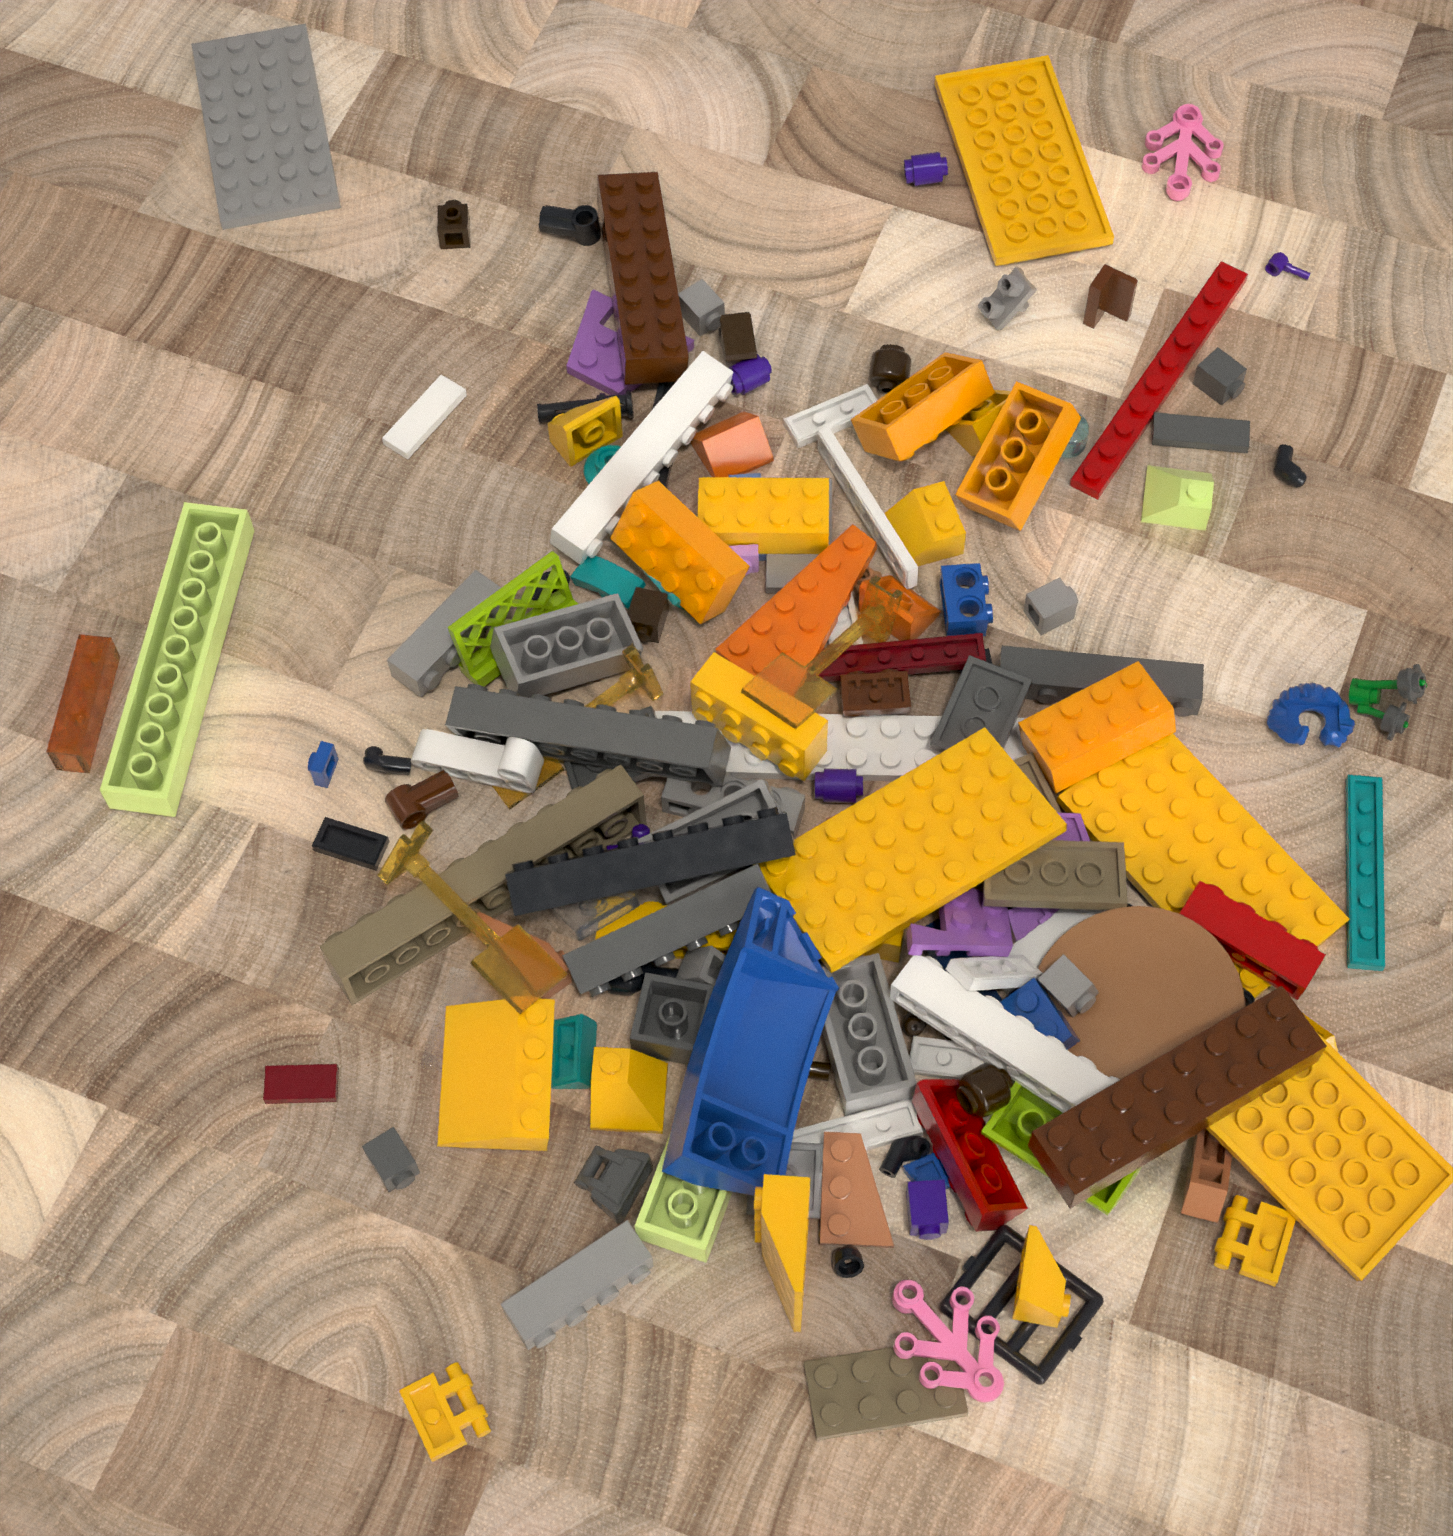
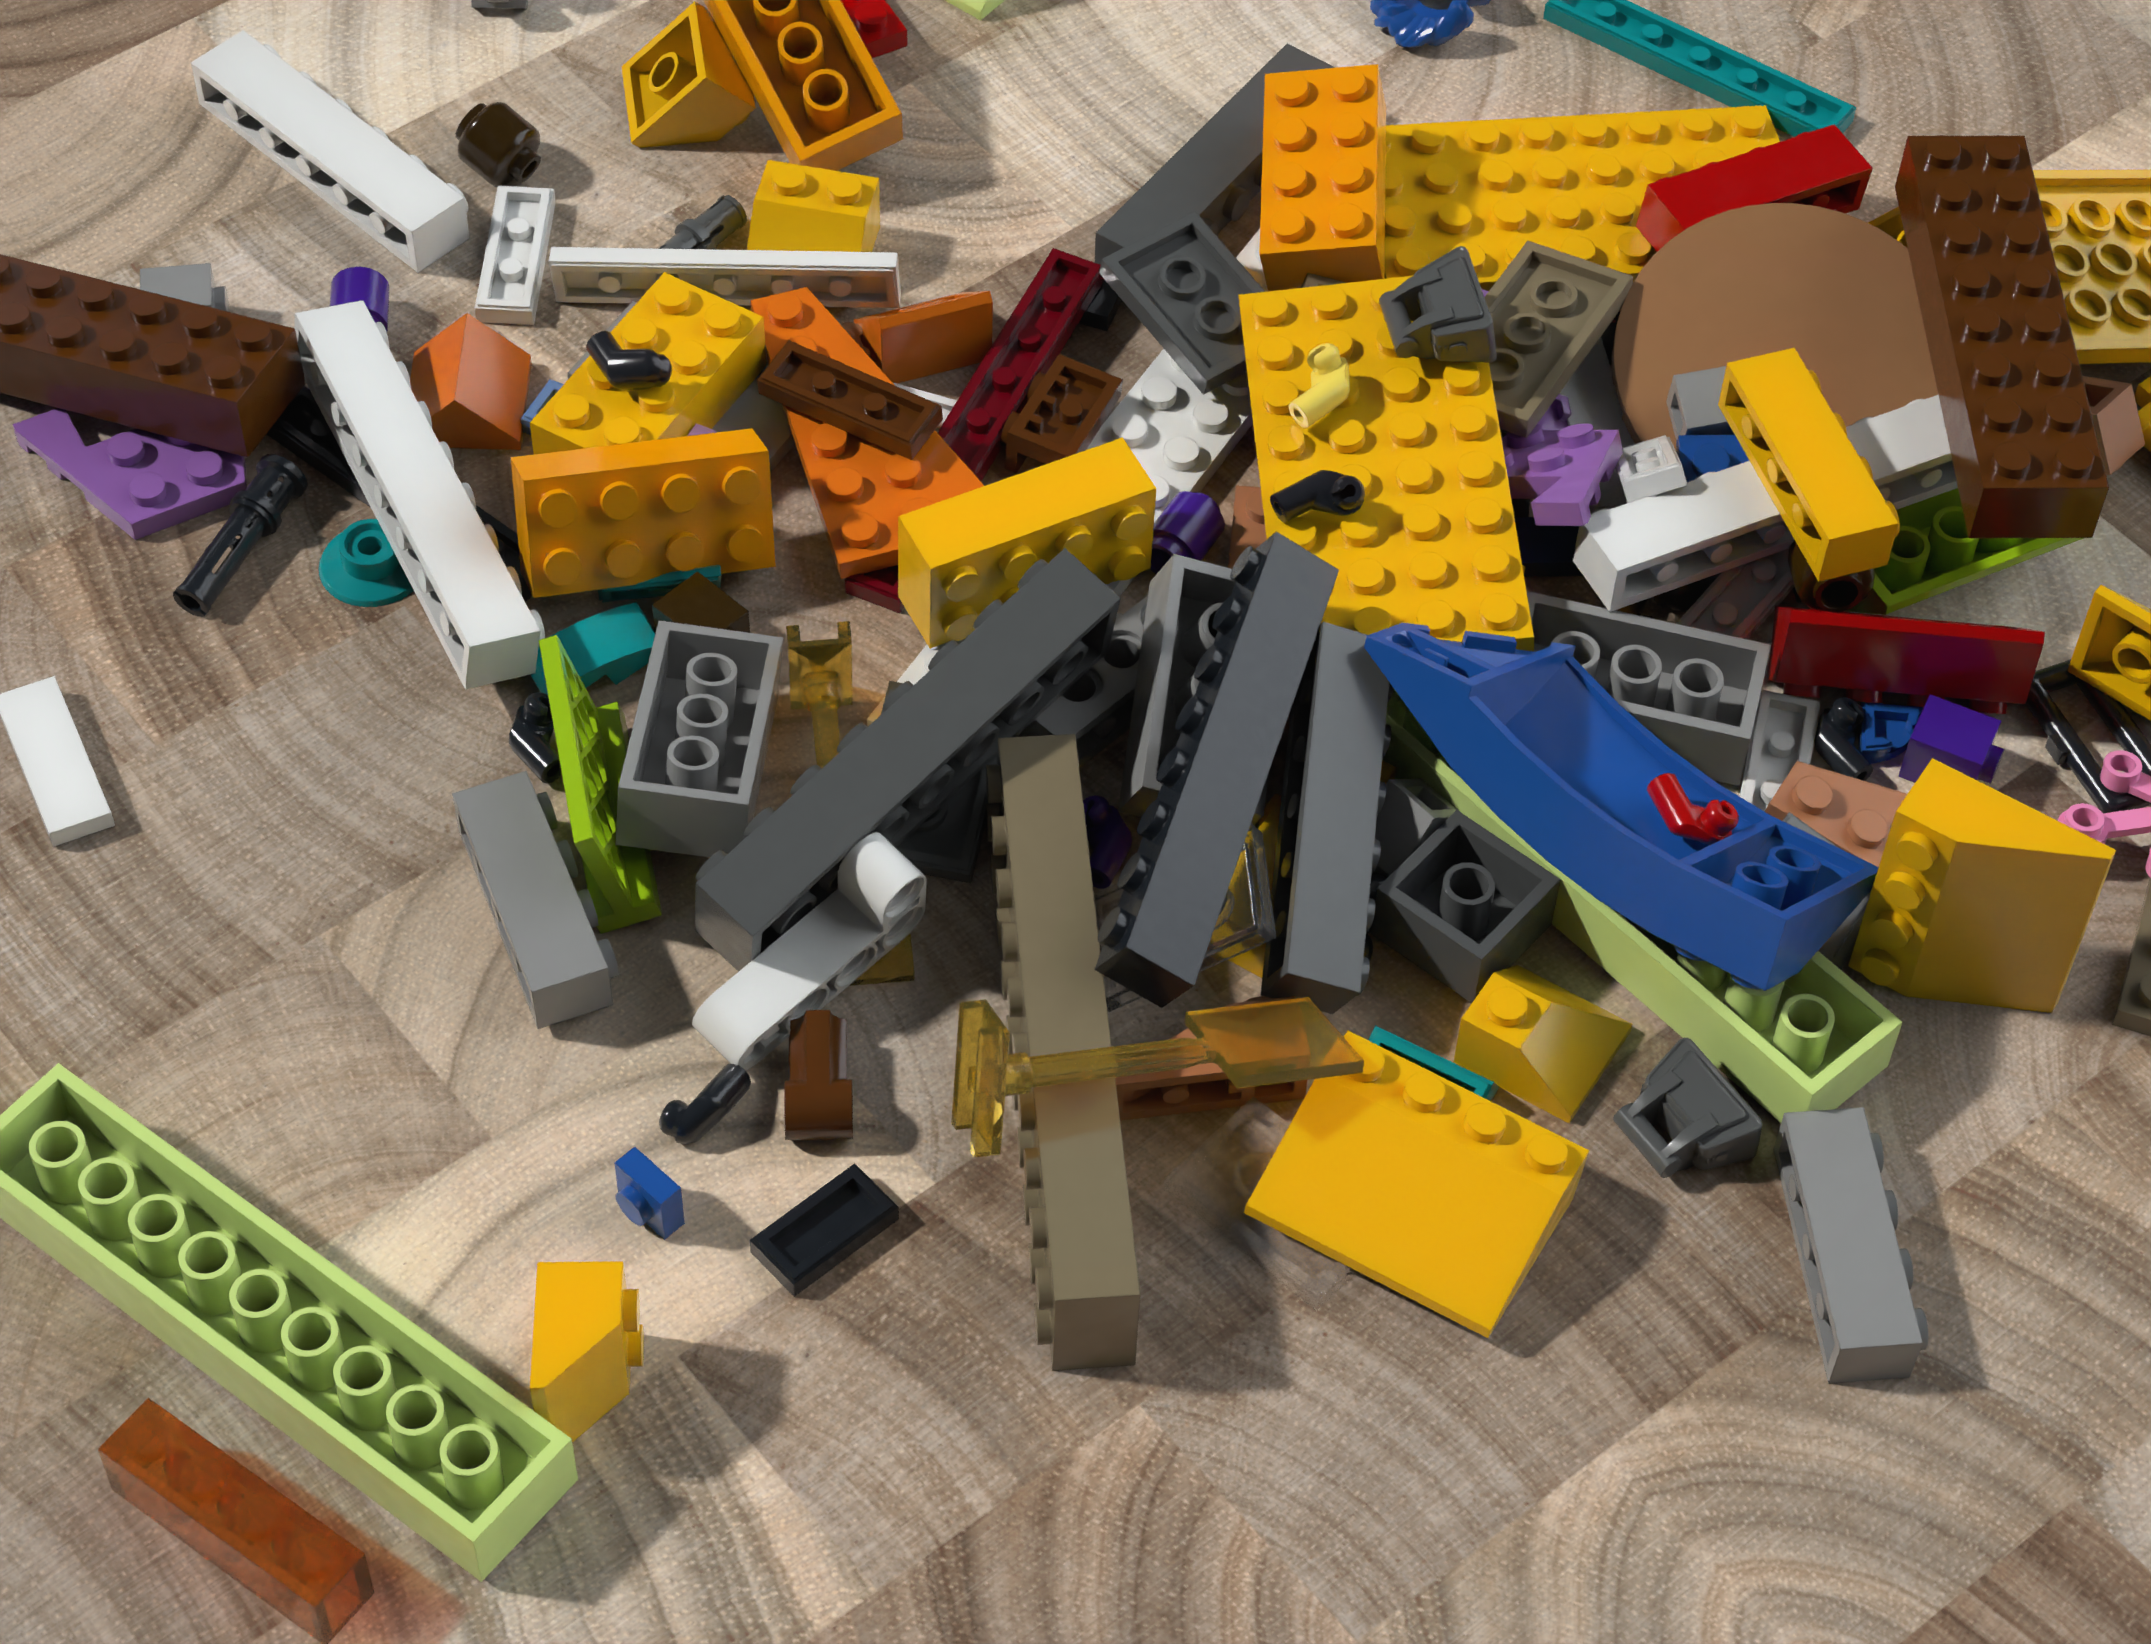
camera: 65 degrees left, 10 degrees down
dark red tile [263,1064,339,1104] -> none
dark grey brick [362,1127,420,1192] -> none
yellow plate [399,1362,491,1462] -> none
yellow slope [547,396,623,467] -> none
dark brown slope [718,312,757,362] -> none
clear yellow piece [741,575,903,730] -> none
light orange brick [851,352,995,462] -> none
blue brick [939,563,993,636] -> none
light grey brick [1023,577,1078,635] -> none
none -> white brick [191,30,470,273]
none -> yellow slope [530,1261,644,1443]
none -> black arm [586,331,672,390]
none -> dark grey pin [658,195,747,250]
none -> reddish brown tile [757,340,943,460]
none -> black arm [1270,470,1365,523]
none -> light yellow arm [1288,343,1350,428]
none -> dark grey piece [1379,246,1497,363]
none -> red arm [1647,773,1739,845]
none -> yellow brick [1718,347,1900,582]

